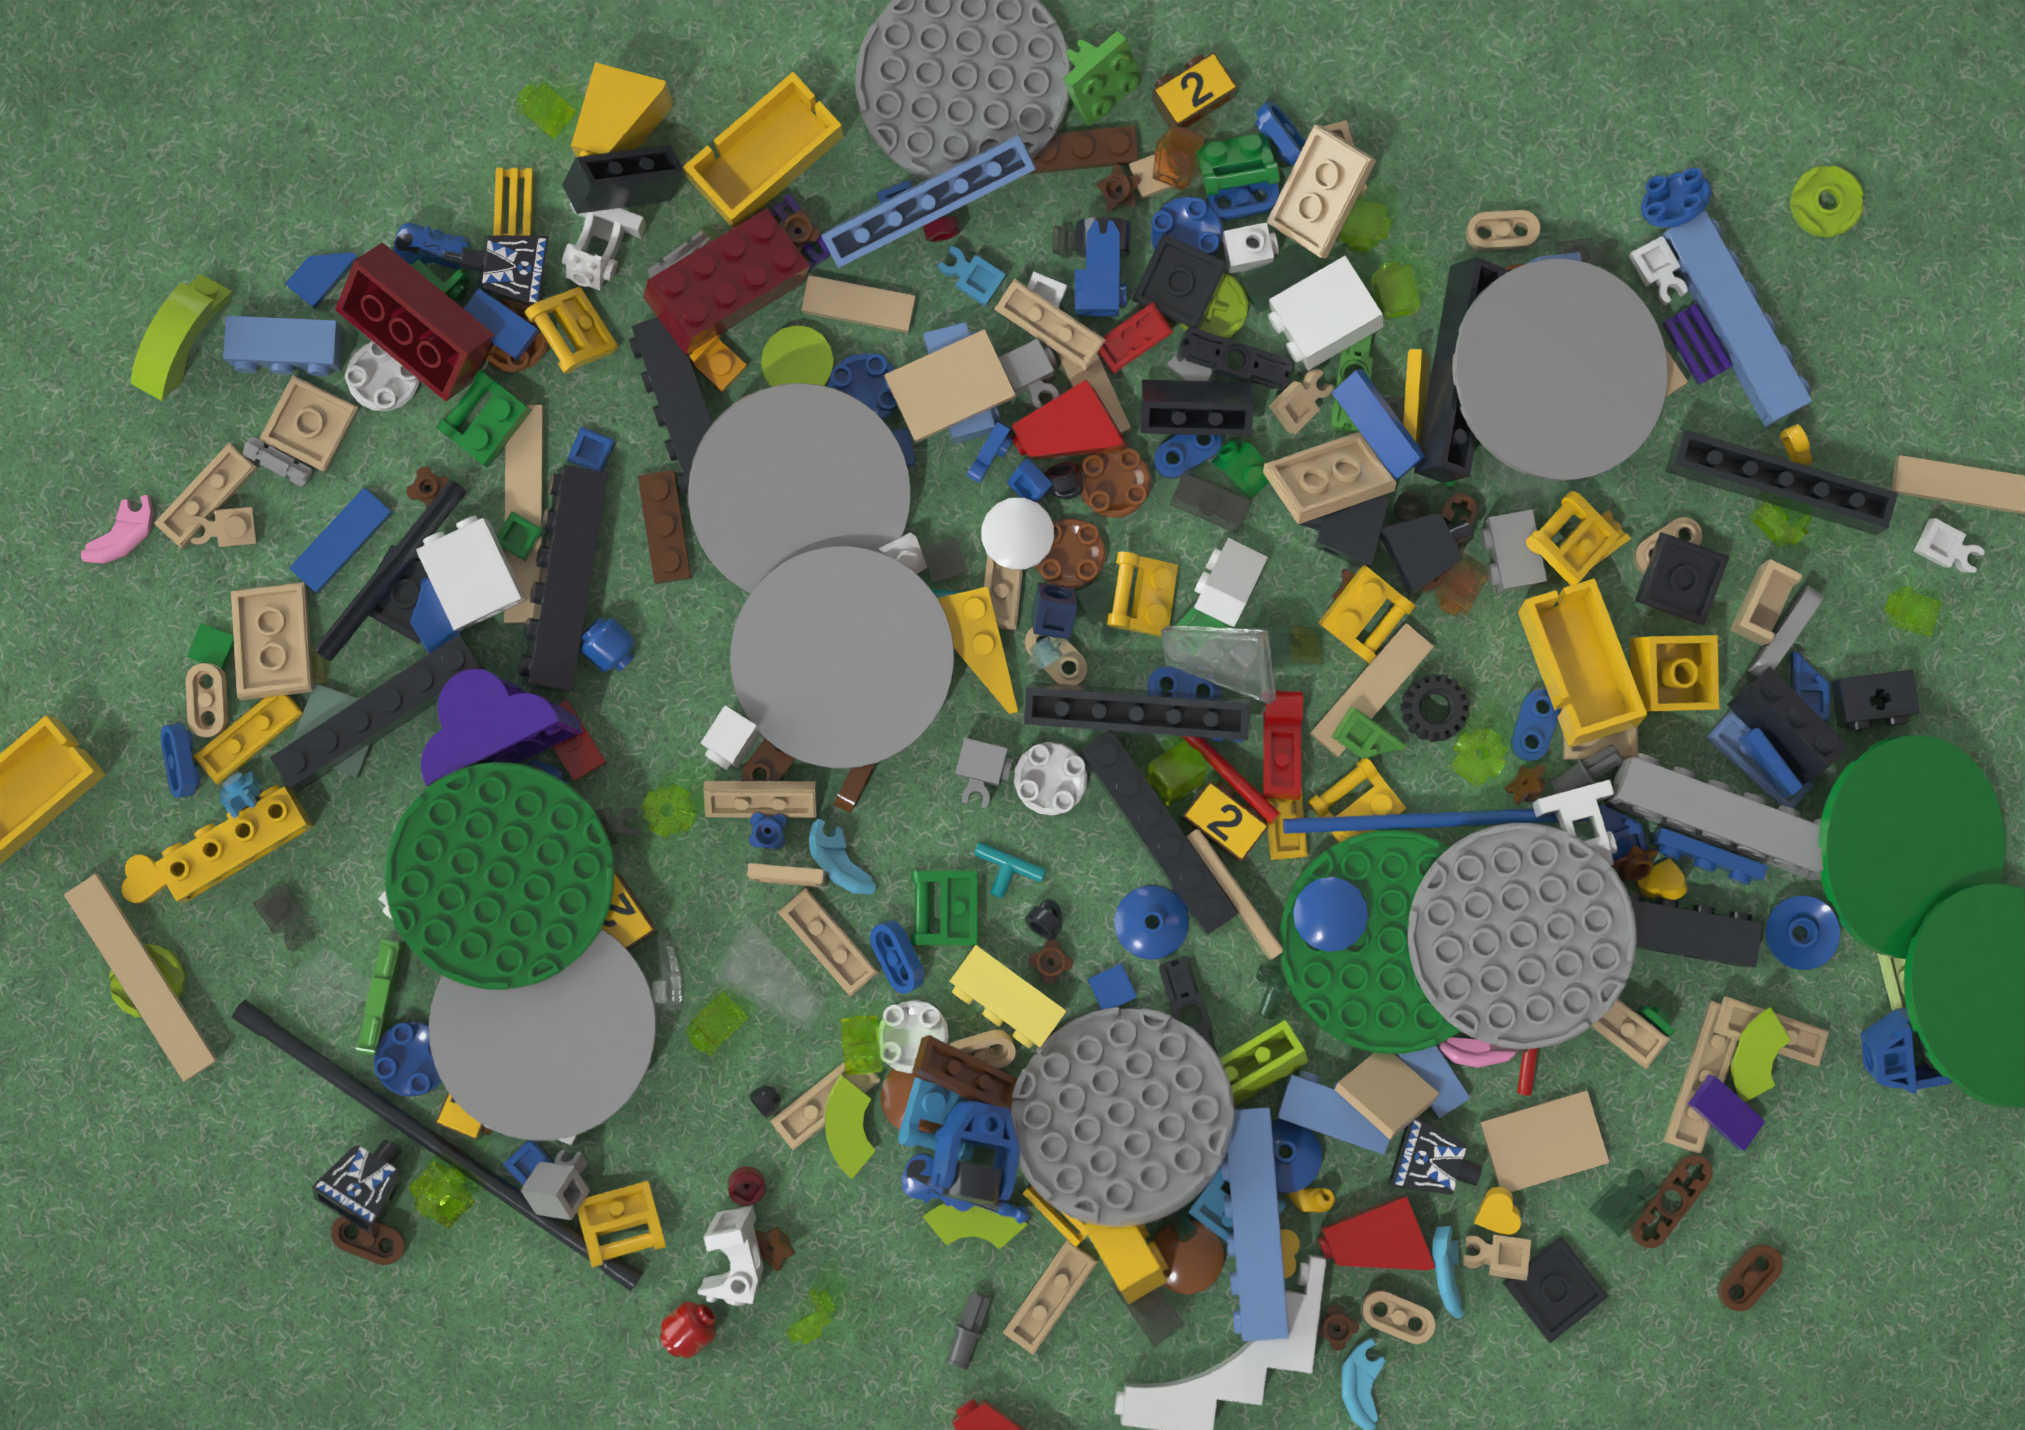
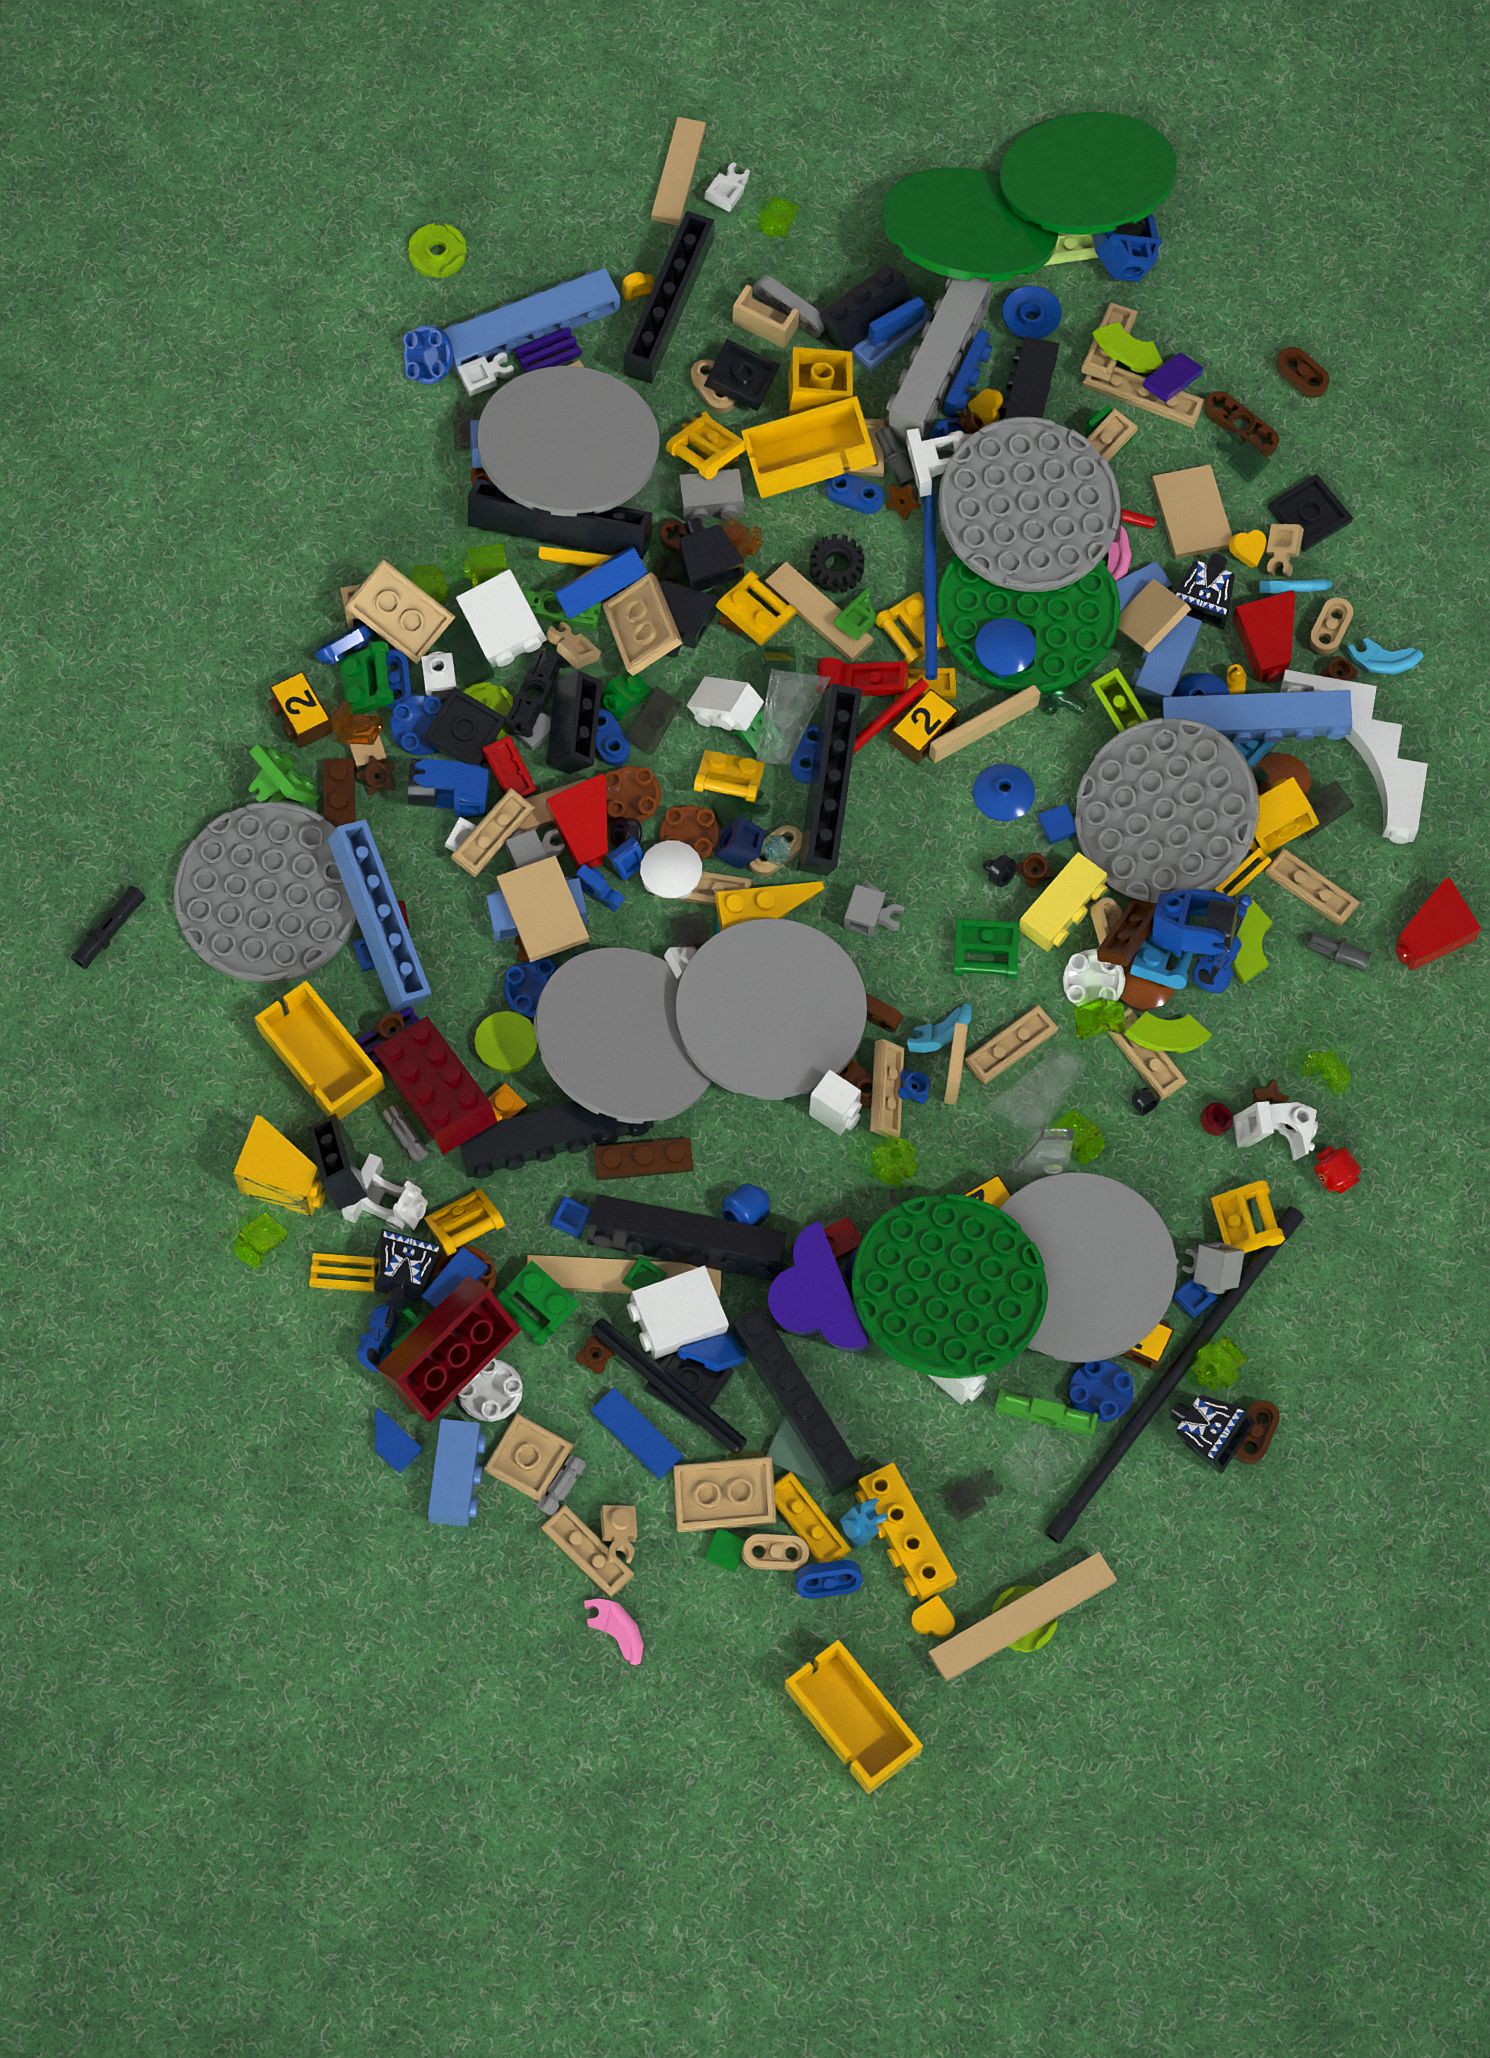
camera: 85 degrees left, 15 degrees down
lime arch [130,274,232,401] -> none
tan tile [801,275,916,334] -> none
blue plate [870,920,924,994] -> none
dark azure plate [938,246,1006,307] -> none
teal piece [974,842,1046,898] -> none
white dish [1014,742,1087,815] -> none
clear smoke plate [1052,222,1076,259] -> none
black brick [1079,730,1238,936] -> none
clear neon green brick [1146,741,1207,806] -> none
black piece [1159,956,1219,1057] -> none
clear neon green brick [1447,727,1508,788] -> none
tan plate [1466,210,1540,251] -> none
clear neon green bracket [1748,502,1813,548] -> none
blue tile [1791,652,1830,722] -> none
black brick [1831,669,1920,731] -> none

